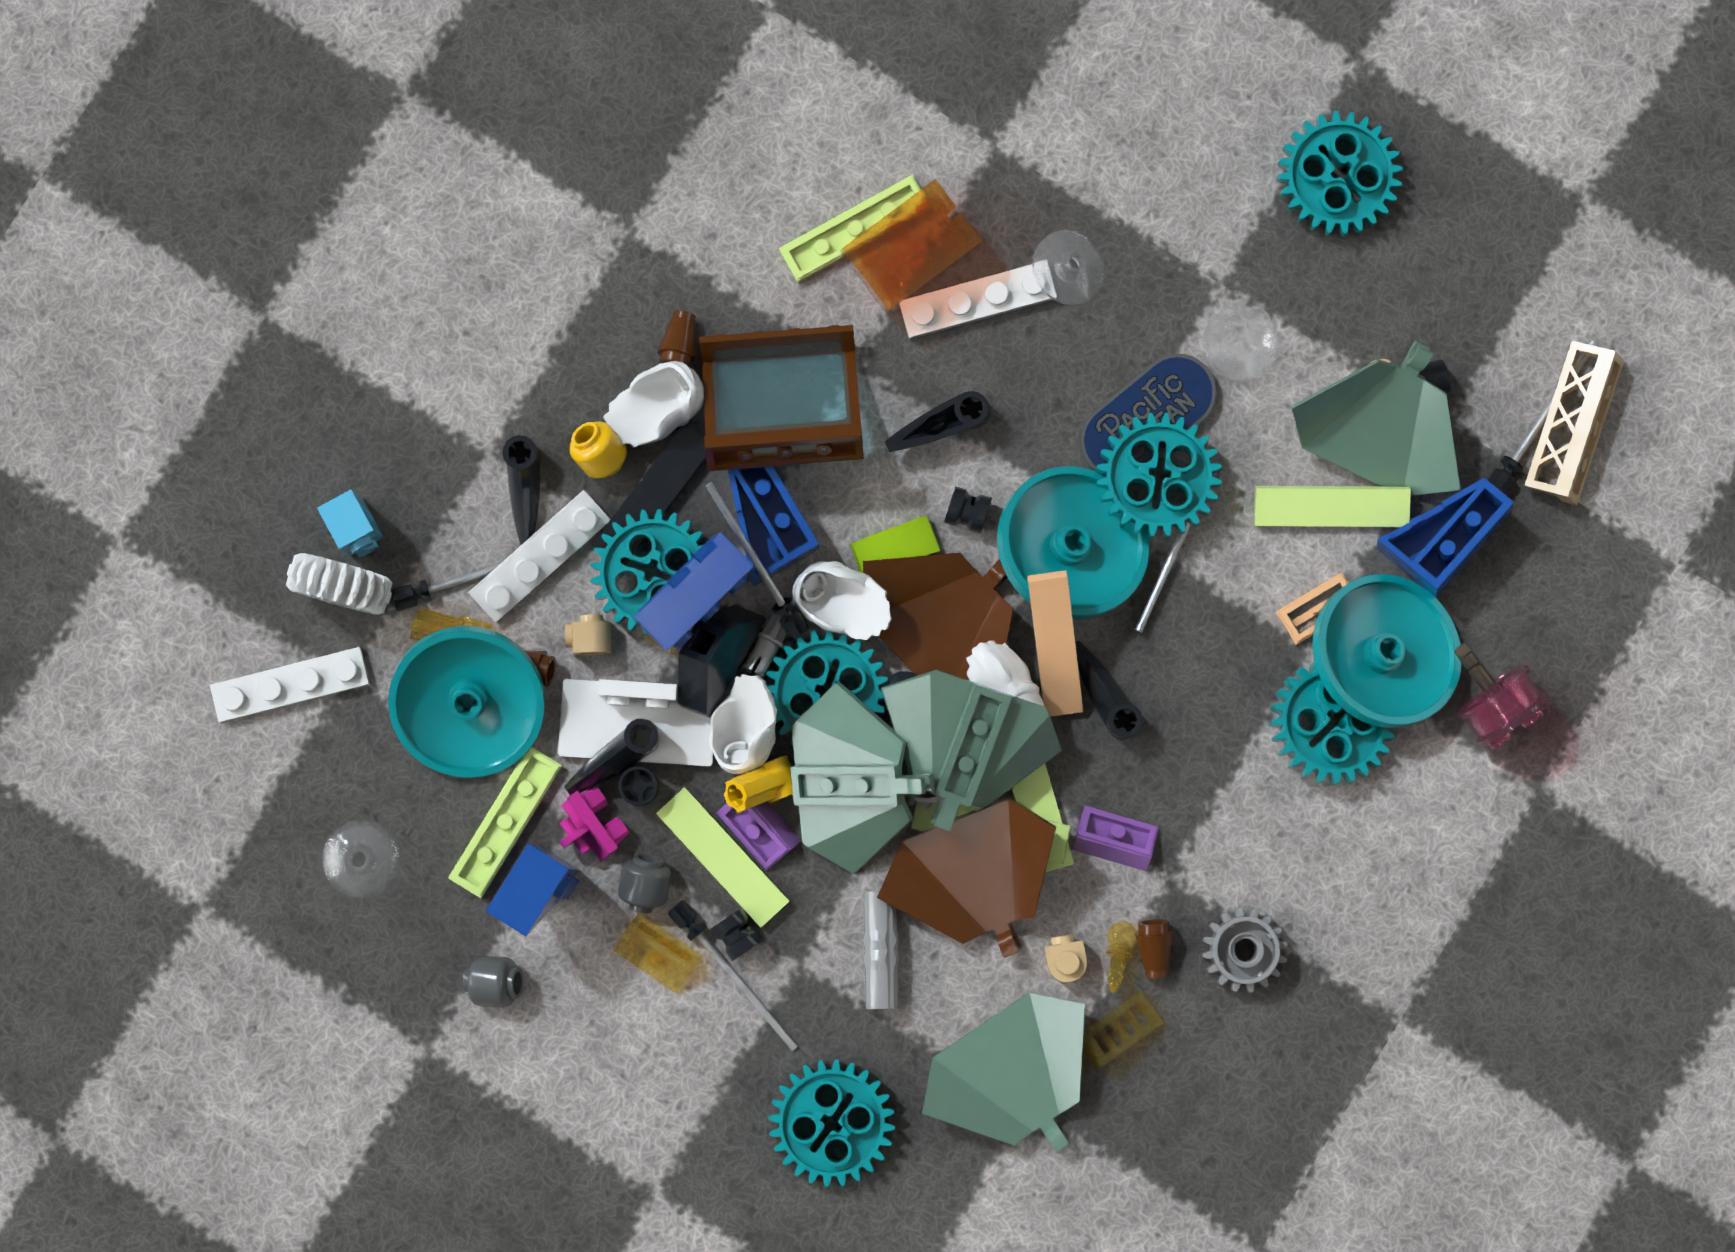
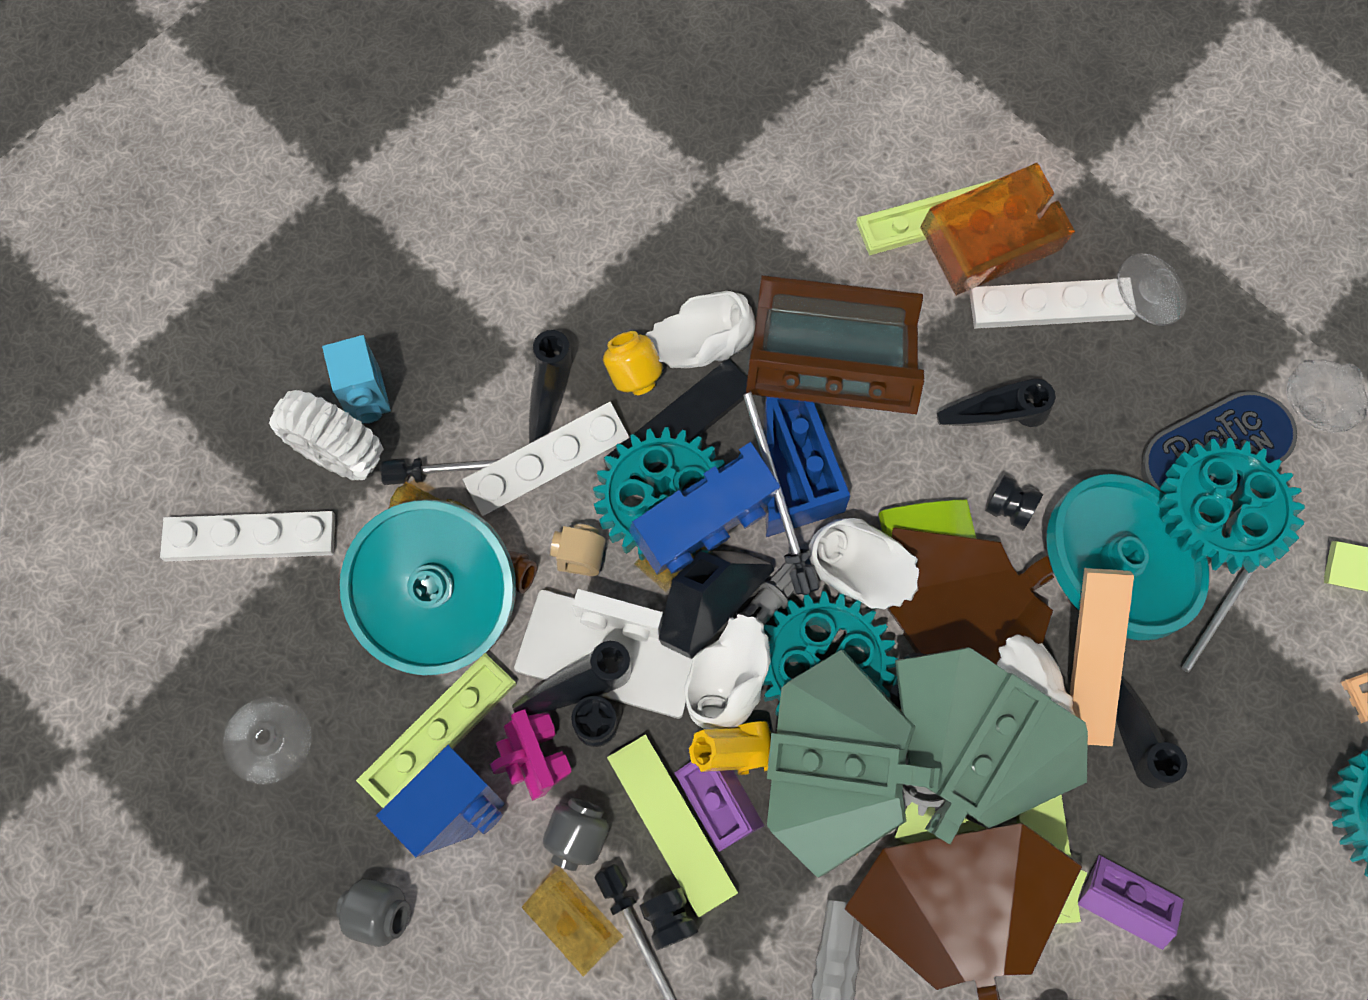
camera: 10 degrees right, 15 degrees down
reddish brown cone [657,310,696,367] -> none

